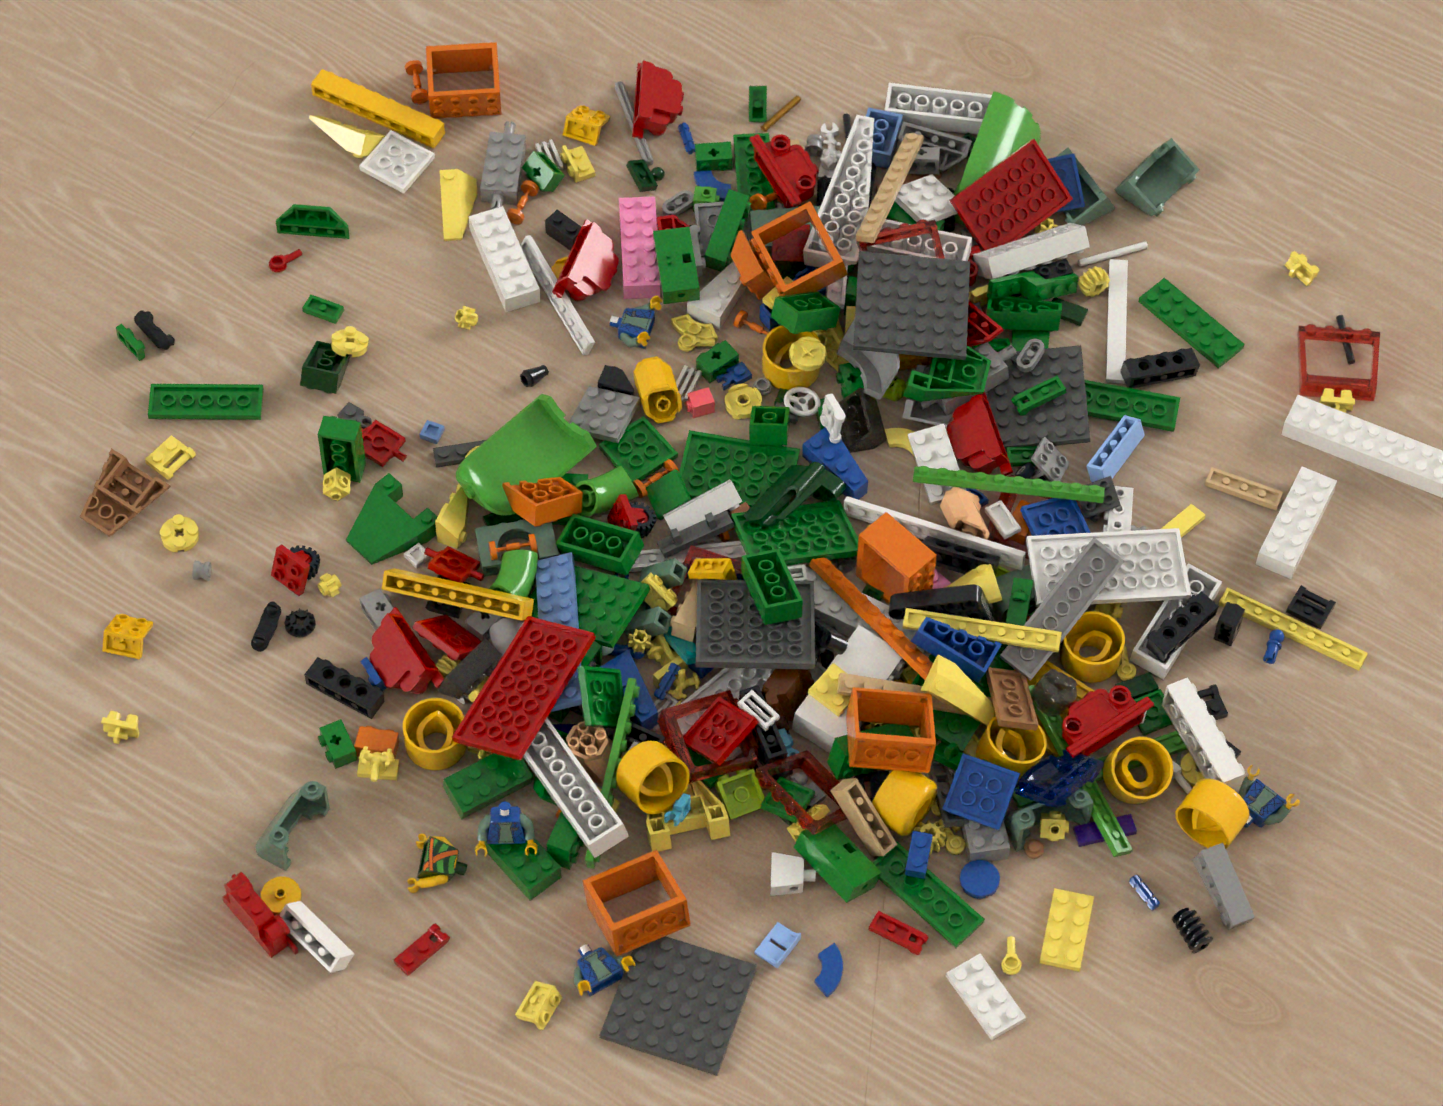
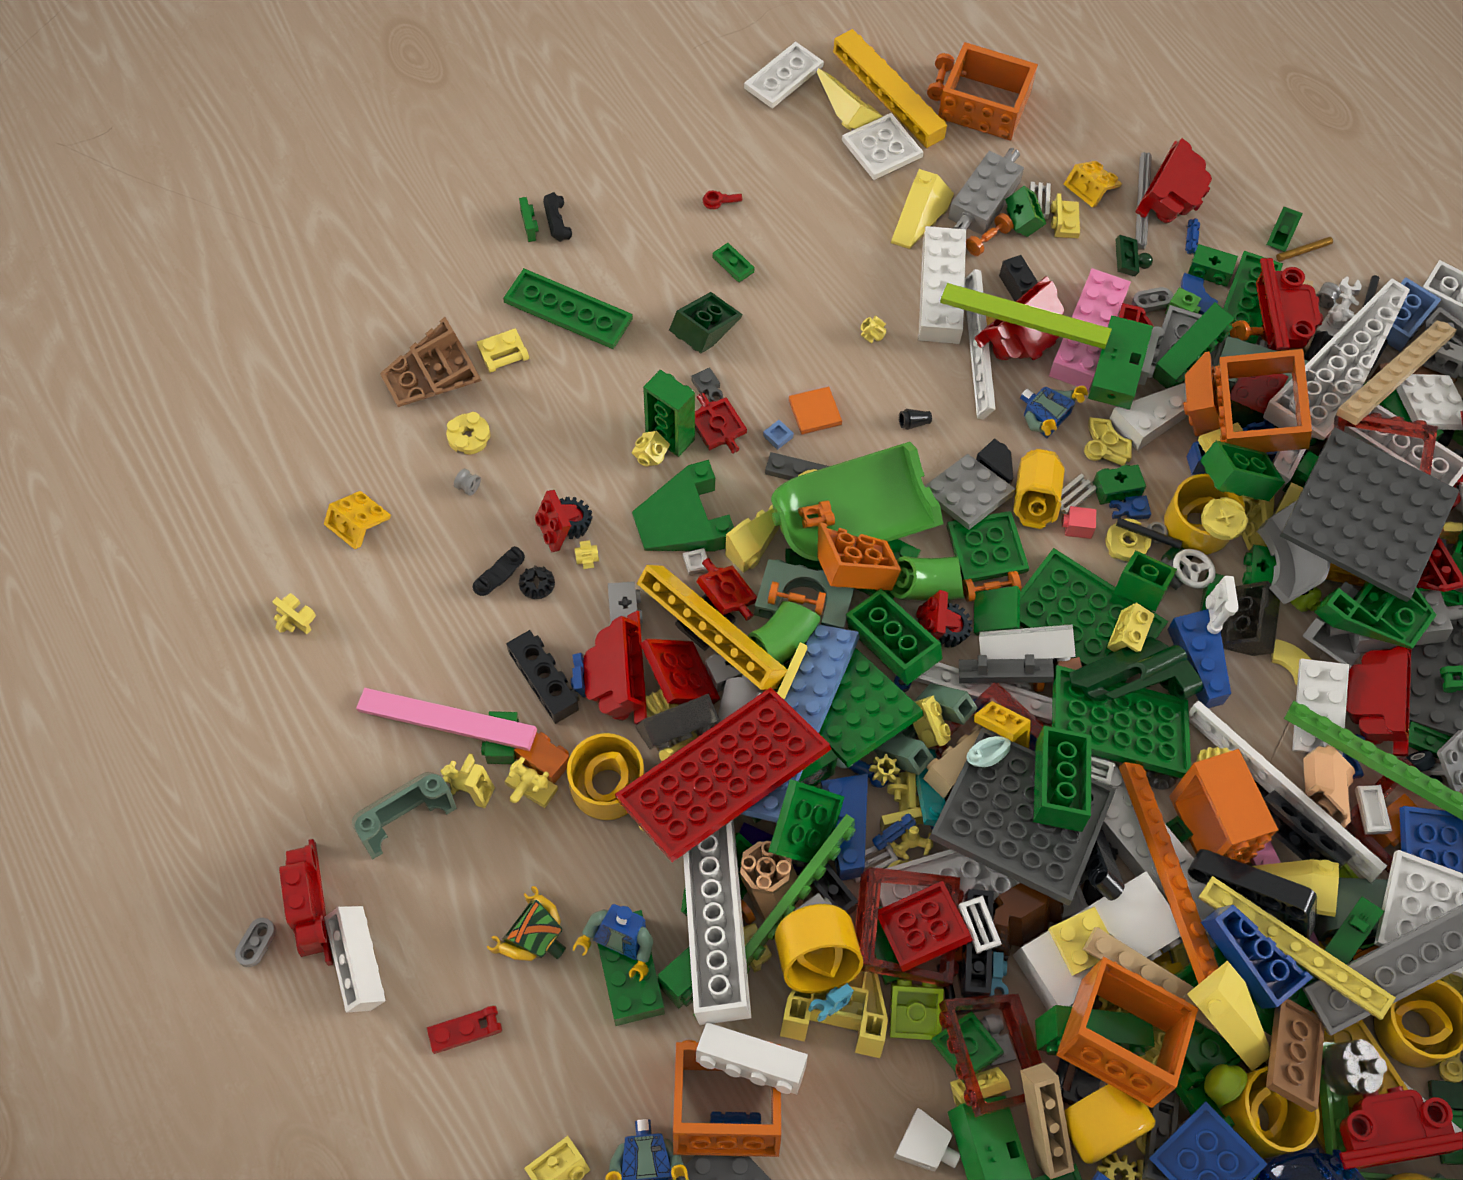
camera: 25 degrees right, 5 degrees up
yellow plate [261,876,301,915] -> none
green wedge [276,204,350,239] -> none
light yellow plate [331,326,369,357] -> none
green brick [442,753,533,820] -> none
orange wheel [733,310,776,335] -> none
none -> light grey plate [235,918,276,967]
none -> bright pink tile [356,688,537,751]
none -> light yellow piece [440,754,495,808]
none -> white brick [696,1022,808,1095]
none -> white plate [744,42,824,109]
none -> light yellow tile [777,642,808,700]
none -> orange tile [789,386,842,435]
none -> orange piece [798,500,835,528]
none -> lime tile [940,283,1112,349]
none -> light aqua arm [966,736,1011,767]
none -> light yellow bracket [1107,603,1154,652]
none -> black bar [1116,518,1183,549]
none -> lime helmet [1204,1064,1248,1109]

